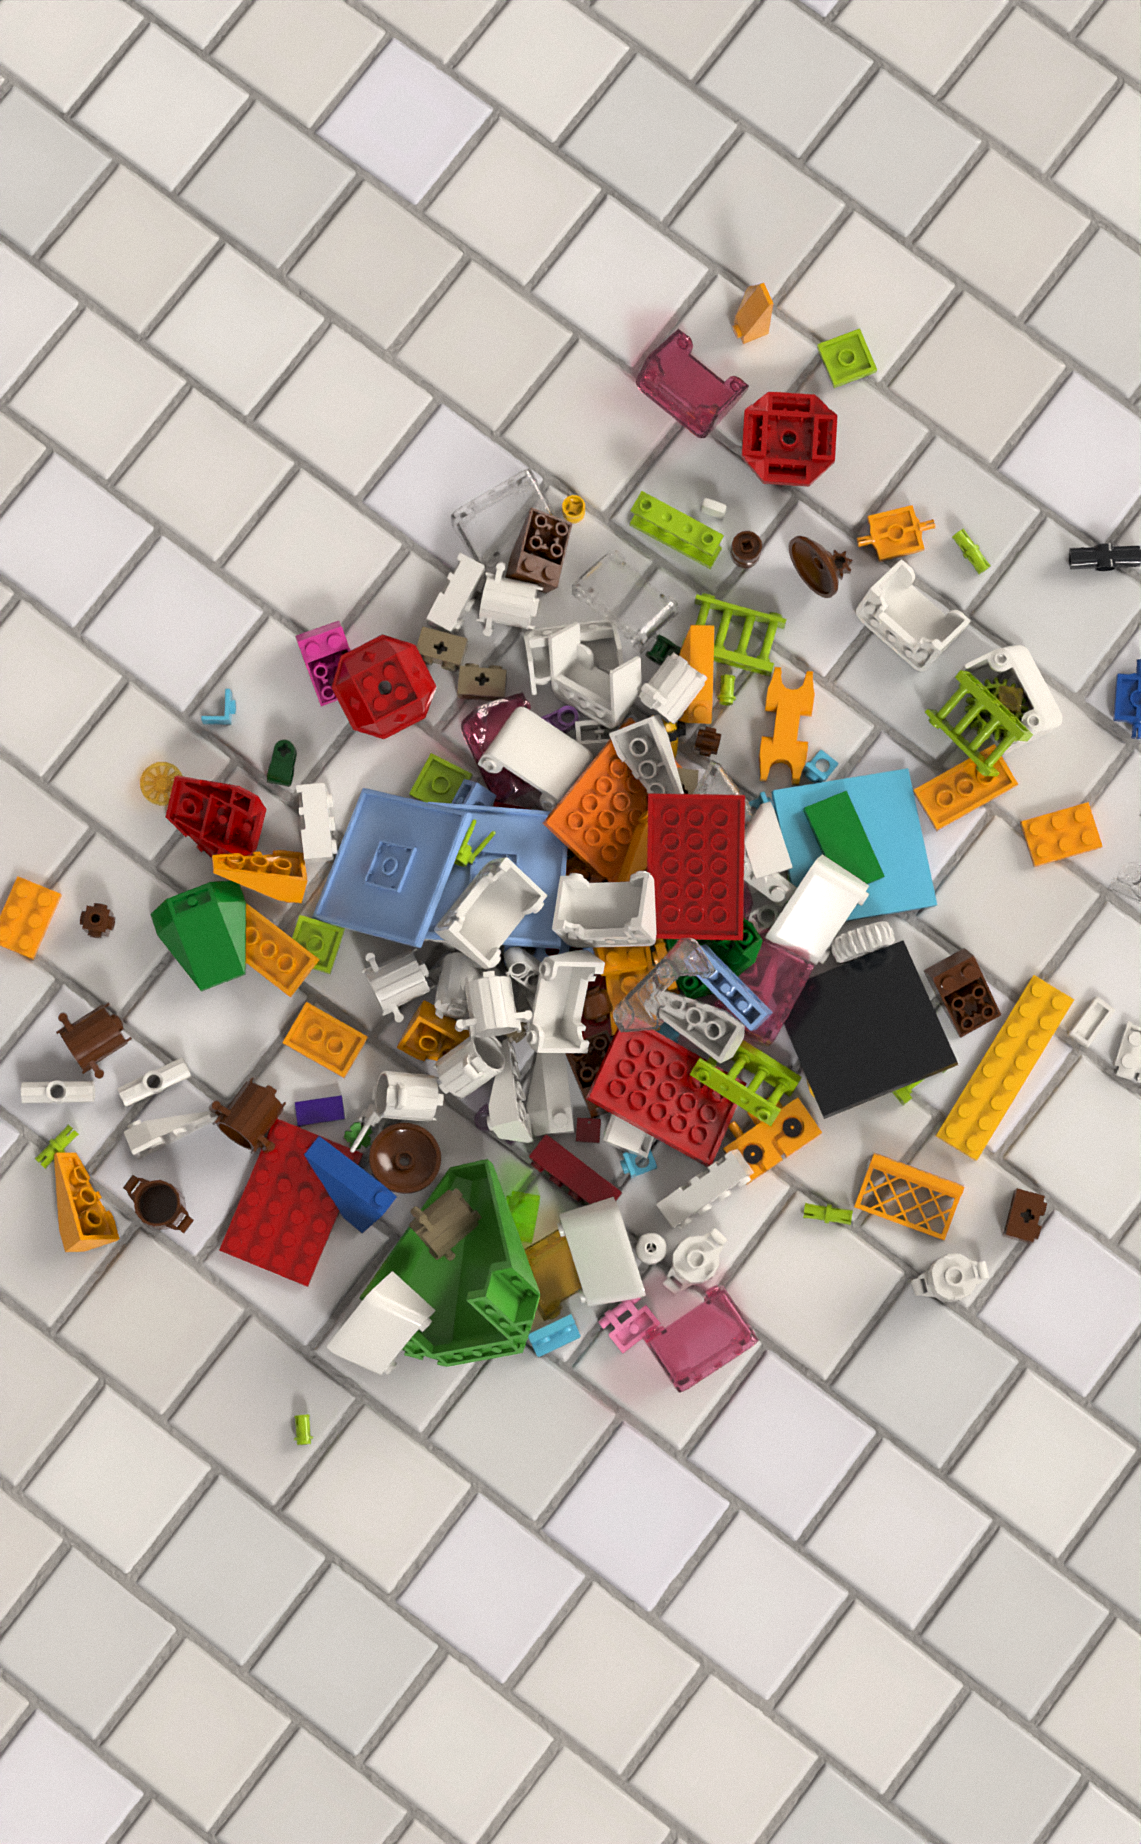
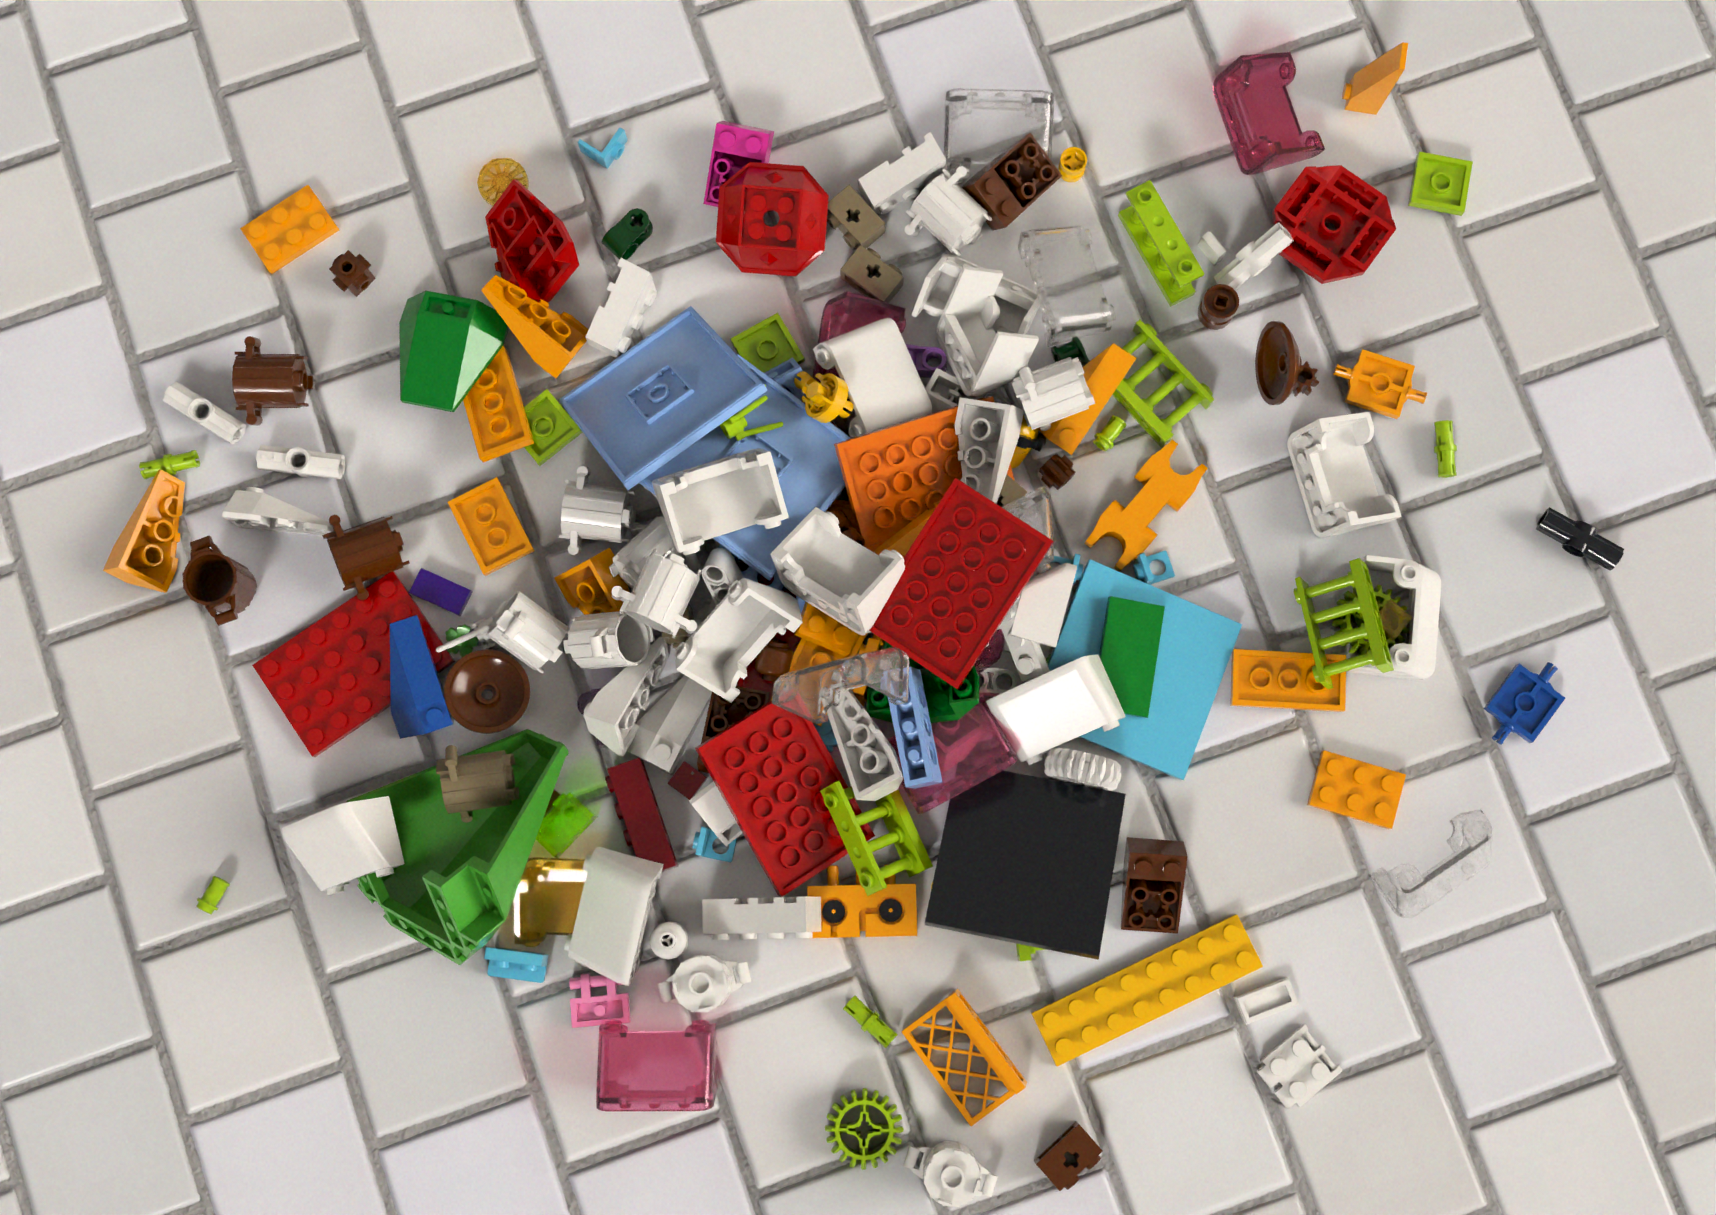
camera: 35 degrees right, 0 degrees up
none -> yellow pin [794,371,853,423]
none -> lime gear [825,1088,904,1170]
none -> white piece [1214,223,1294,290]

